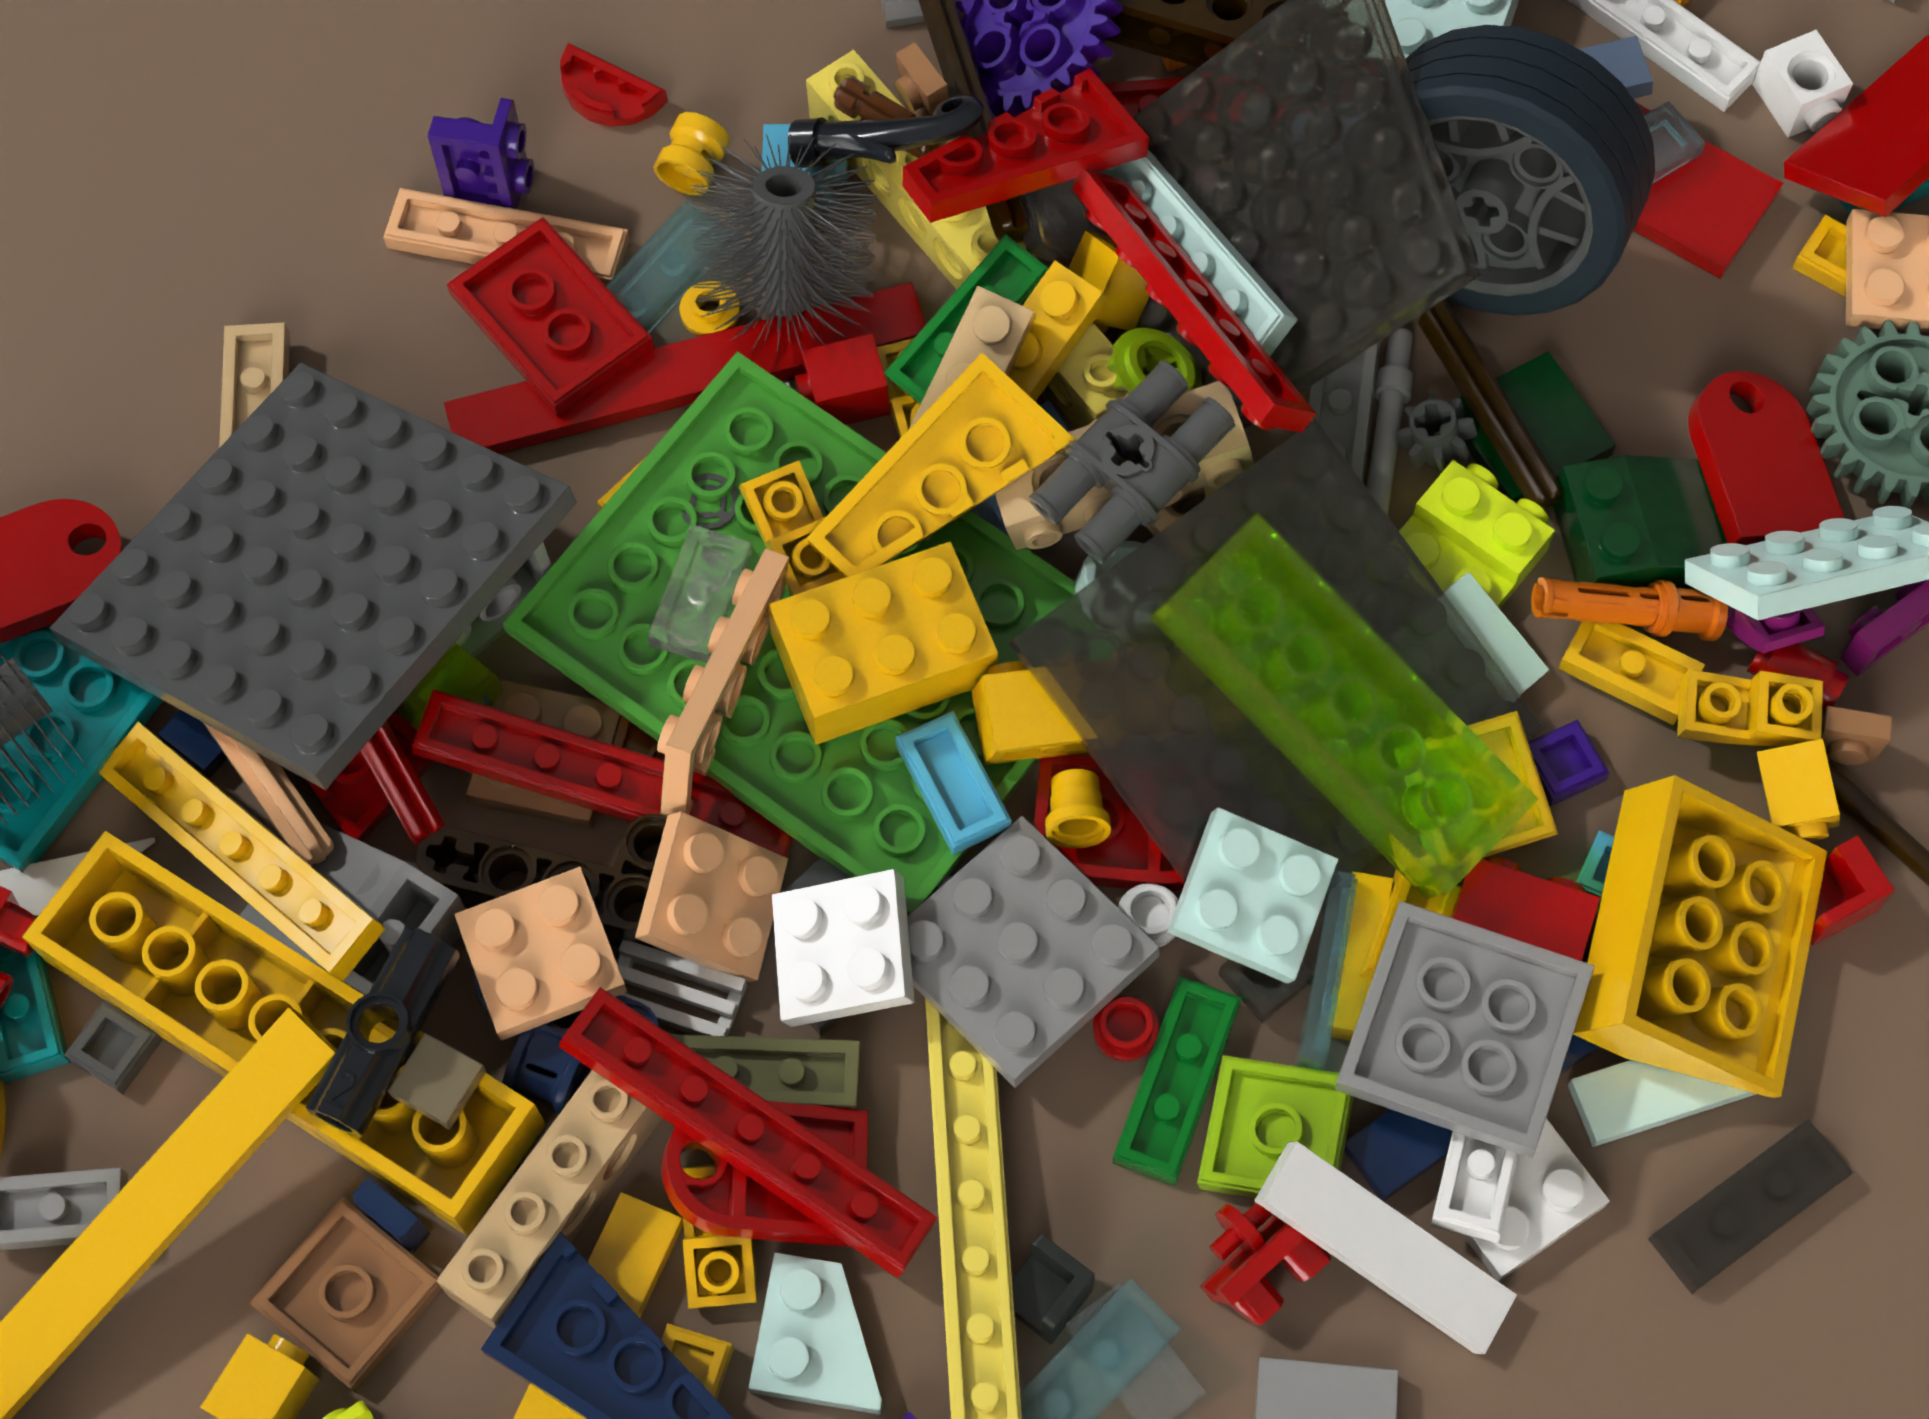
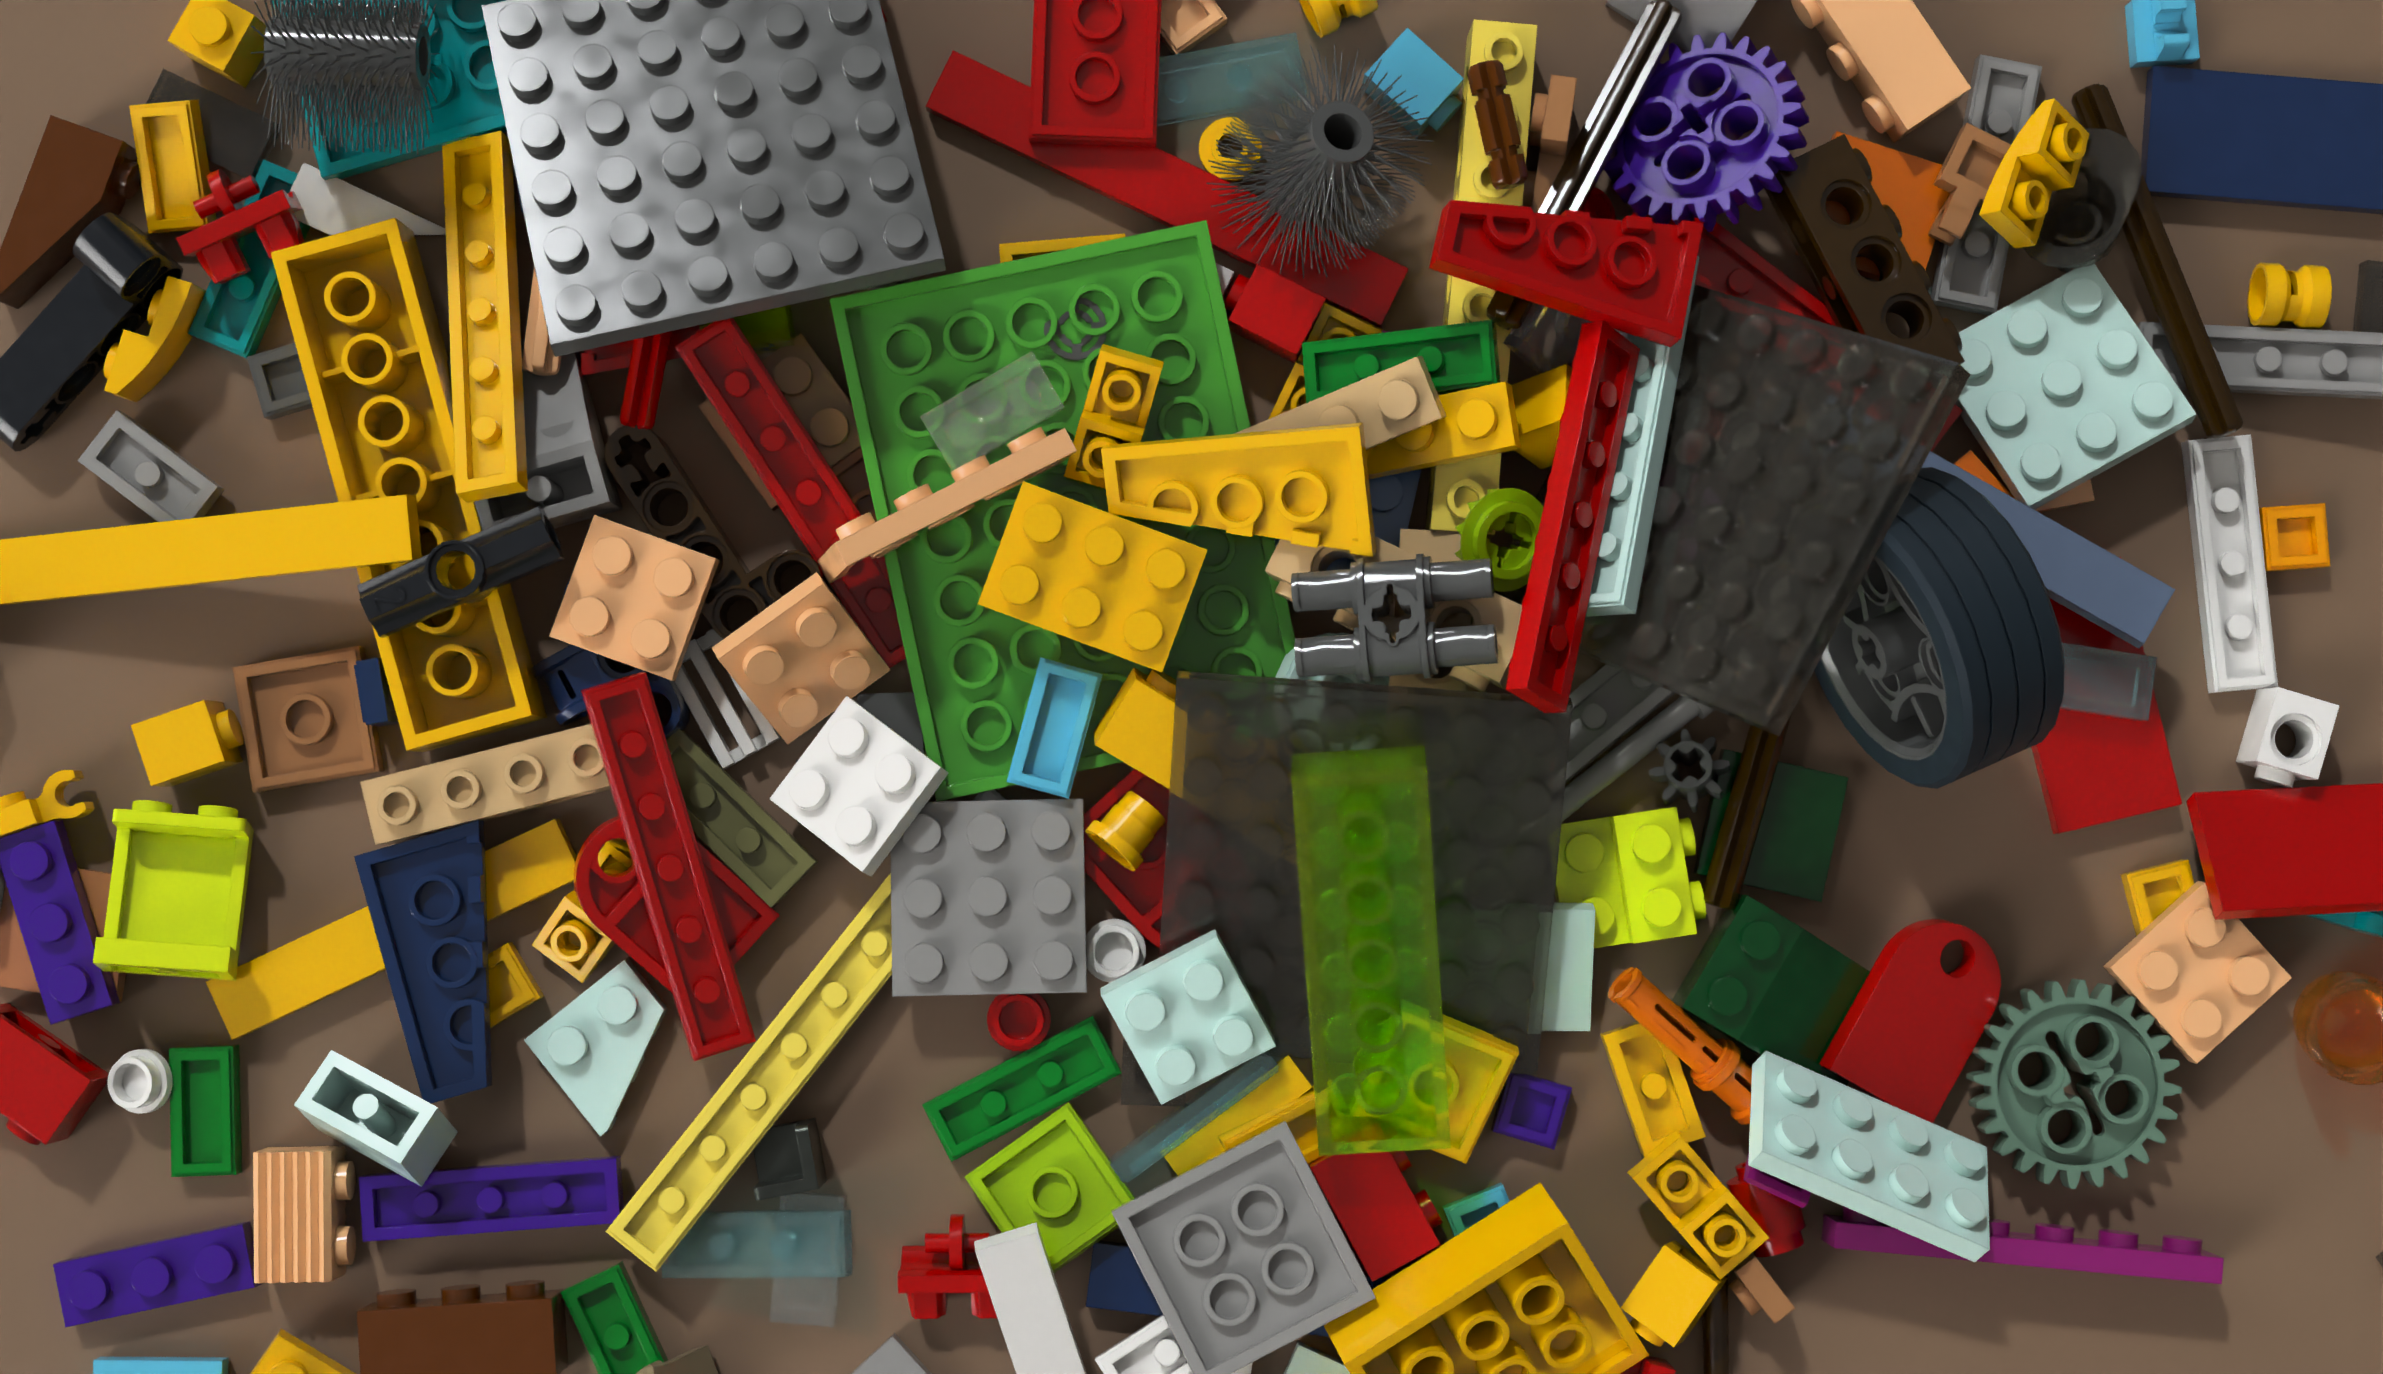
camera: 35 degrees right, 20 degrees up
dark tan tile [388,1033,487,1129] -> none
black plant [788,95,984,168] -> none

